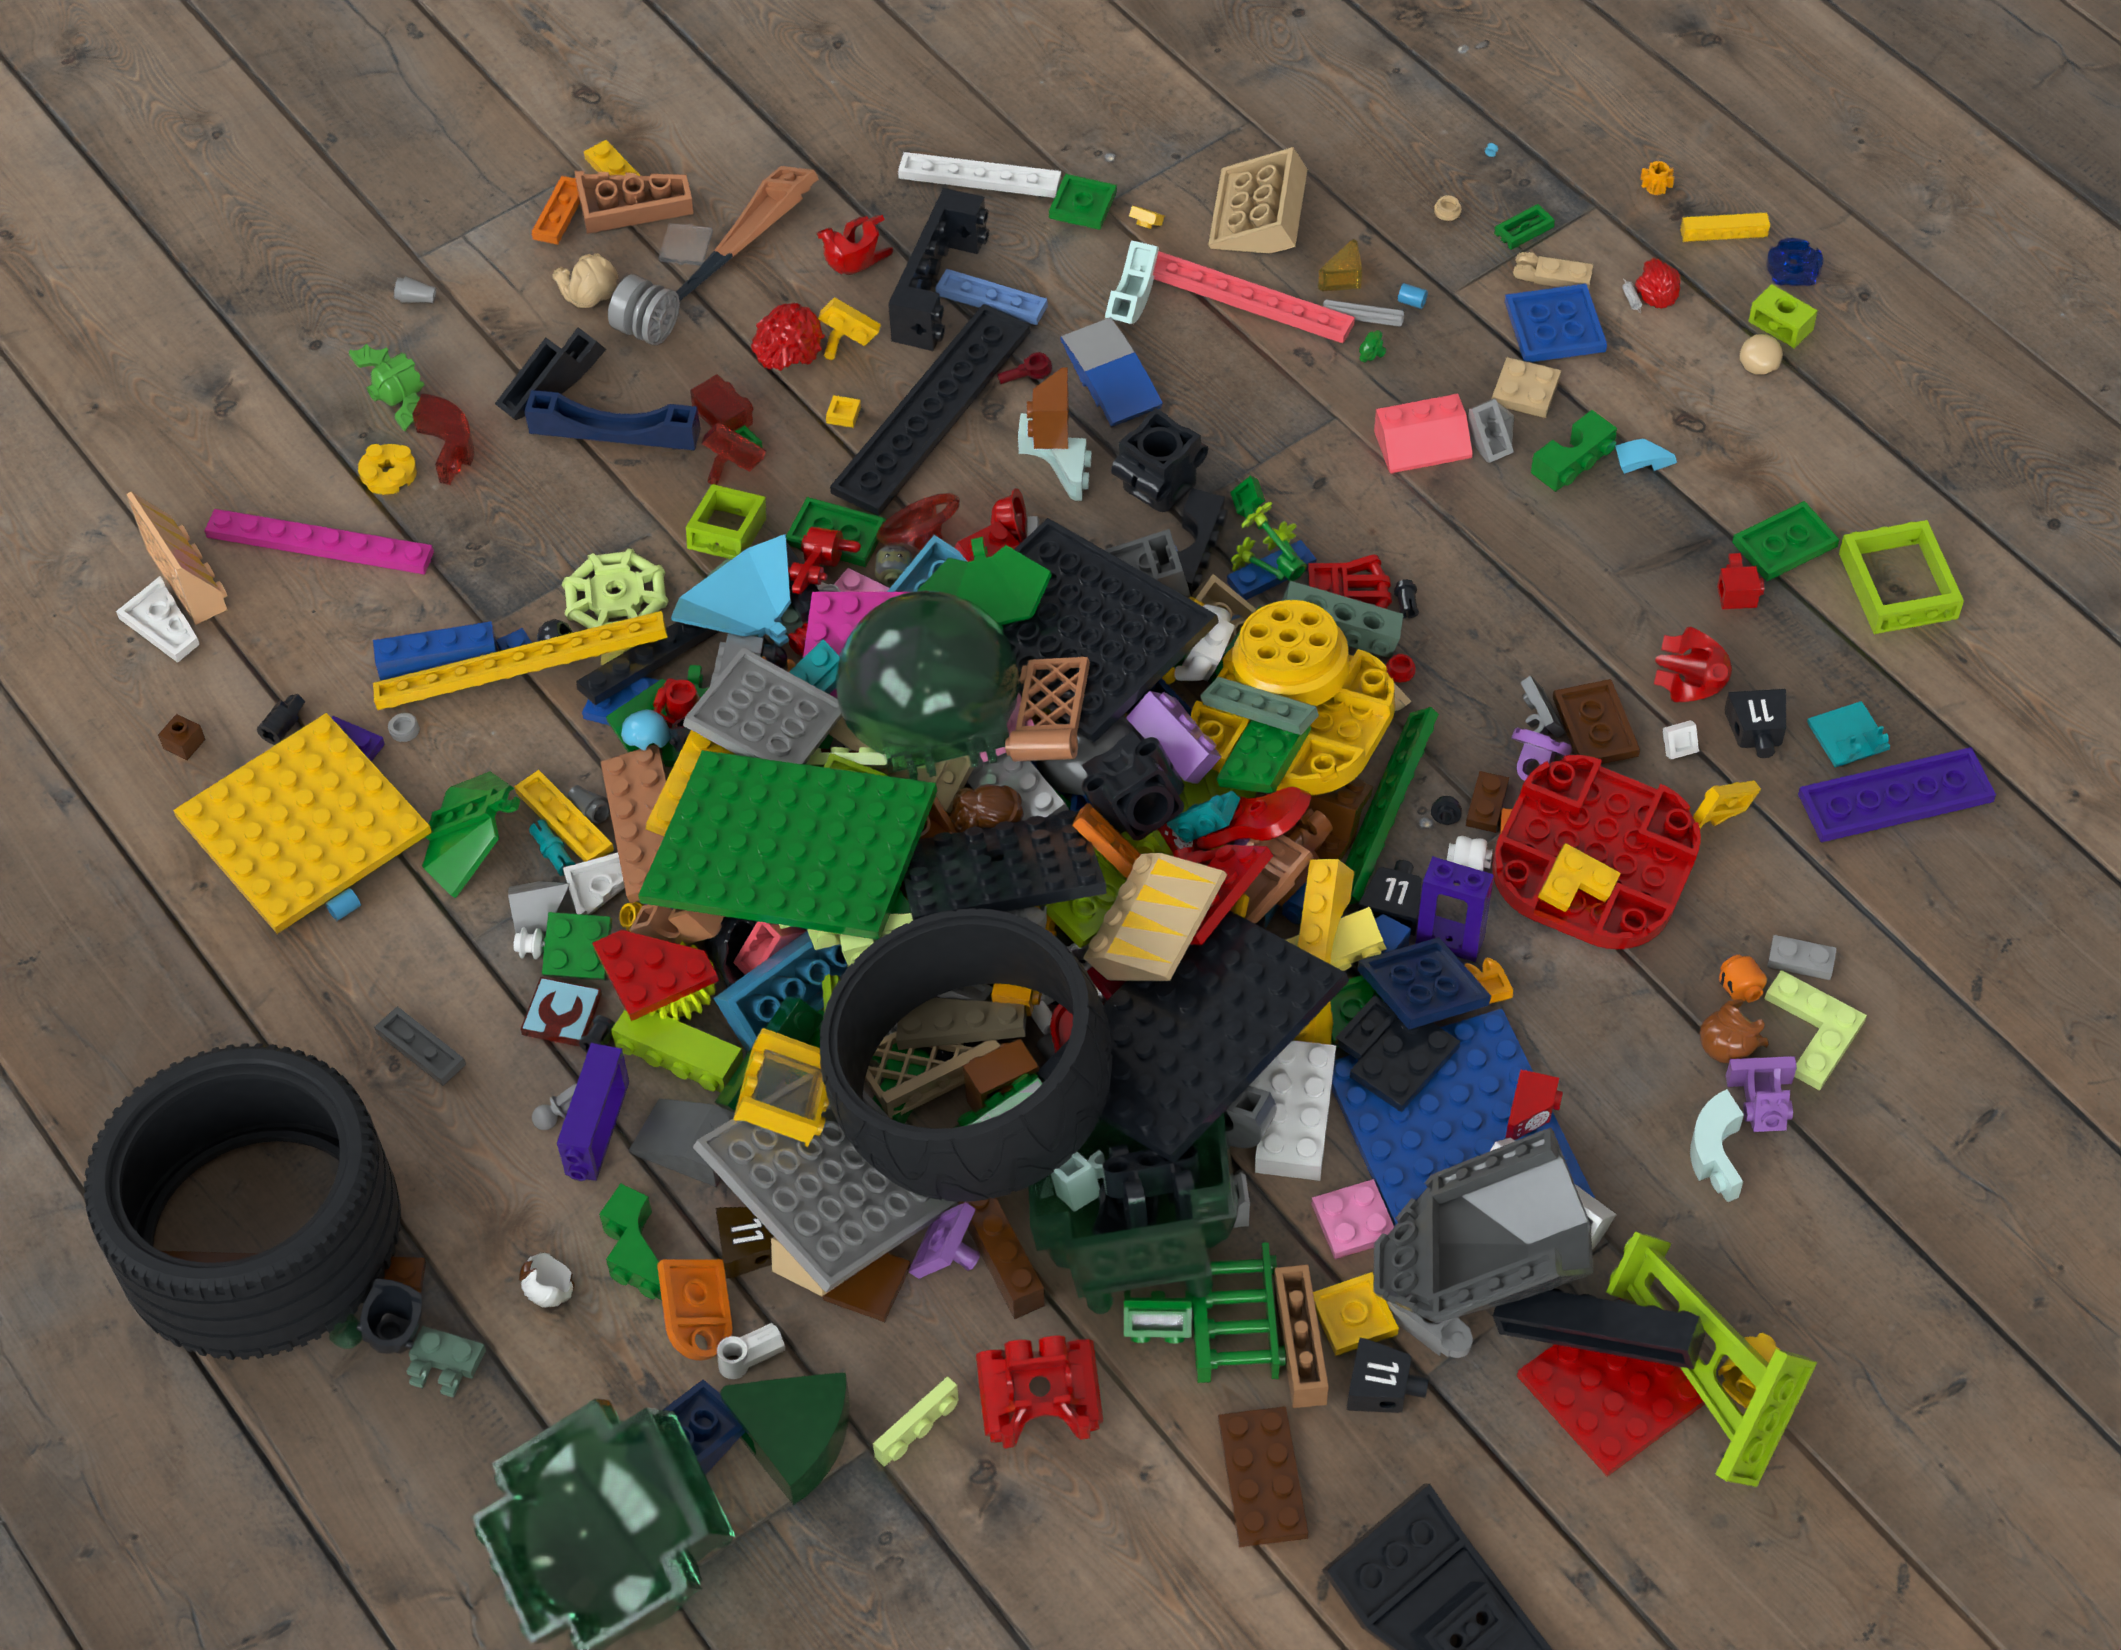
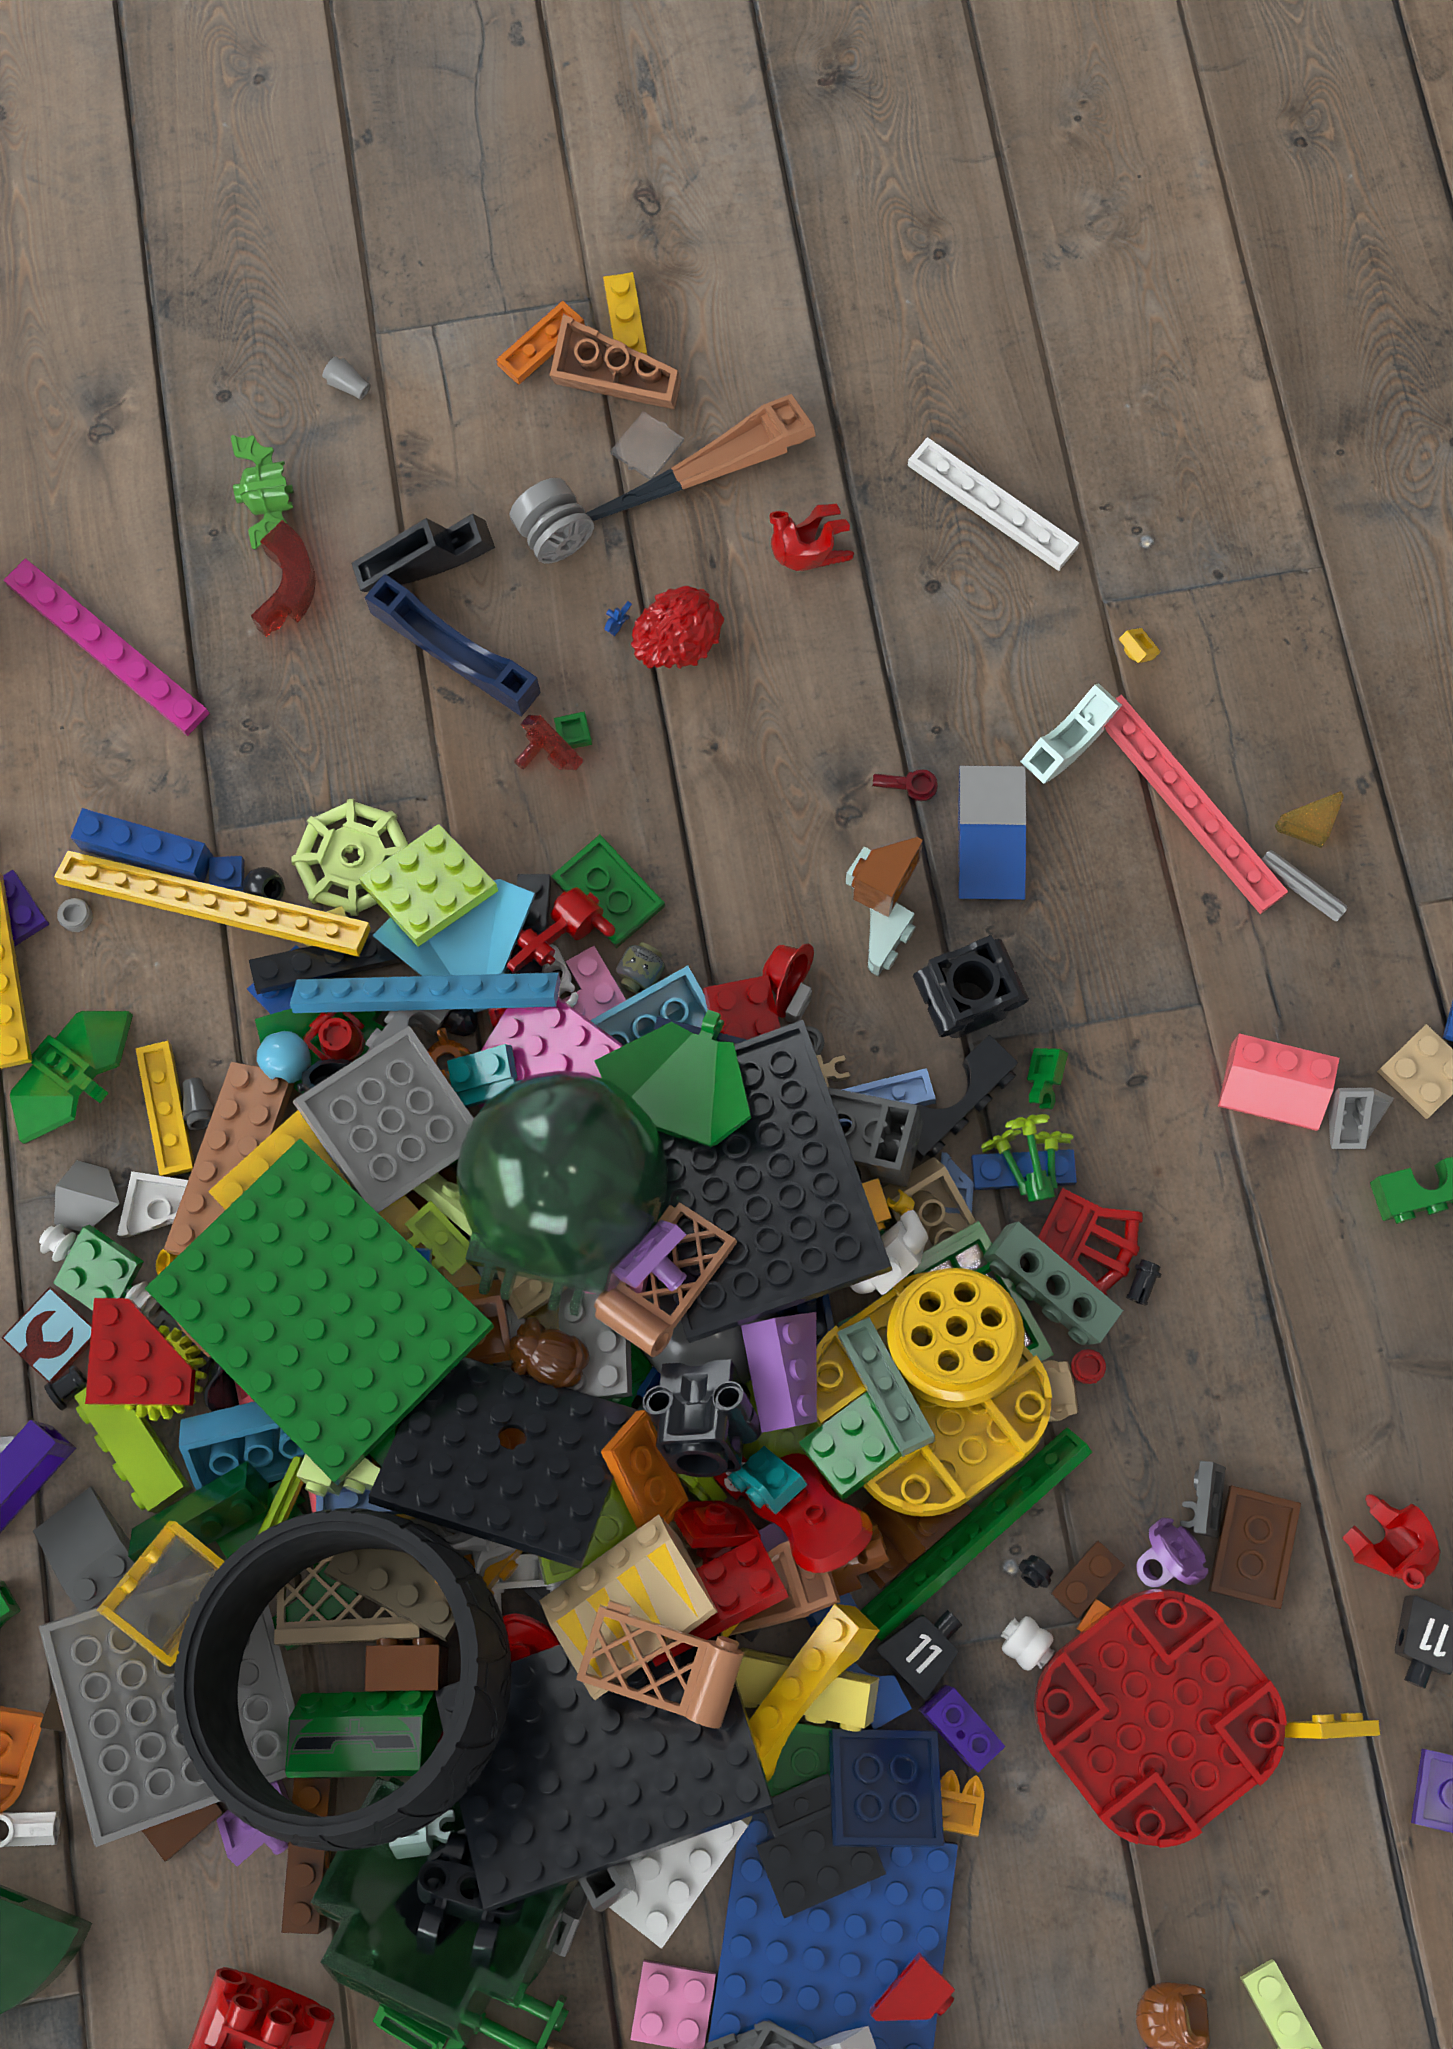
camera: 30 degrees right, 20 degrees up
yellow plate [358,444,417,495] -> none
teal pin [529,820,575,876] -> none
tan hair [552,253,618,308] -> none
lime window [686,484,766,559] -> none
clear red piece [690,374,753,438] -> none
yellow plate [818,297,881,360] -> none
yellow plate [826,395,861,428] -> none
black plate [830,304,1030,516] -> none
yellowish green plate [873,1376,959,1467] -> none
clear red piece [877,493,960,550] -> none
black plate [888,188,989,351] -> none
medium blue plate [935,269,1048,325] -> none
green plate [1049,174,1117,230] -> none
tan slope [1208,147,1307,253] -> none
green plant [1359,330,1386,362] -> none
dark azure hinge [1398,283,1428,309] -> none
yellow plate [1538,843,1621,912] -> none
white tile [1663,720,1699,759] -> none
orange head [1719,955,1767,1003] -> none
light grey plate [1767,935,1837,980] -> none
none -> dark azure plate [290,973,561,1013]
none -> lime plate [359,824,498,947]
none -> nougat piece [576,1600,744,1728]
none -> blue plant [604,601,632,636]
none -> medium lavender tile [611,1220,687,1292]

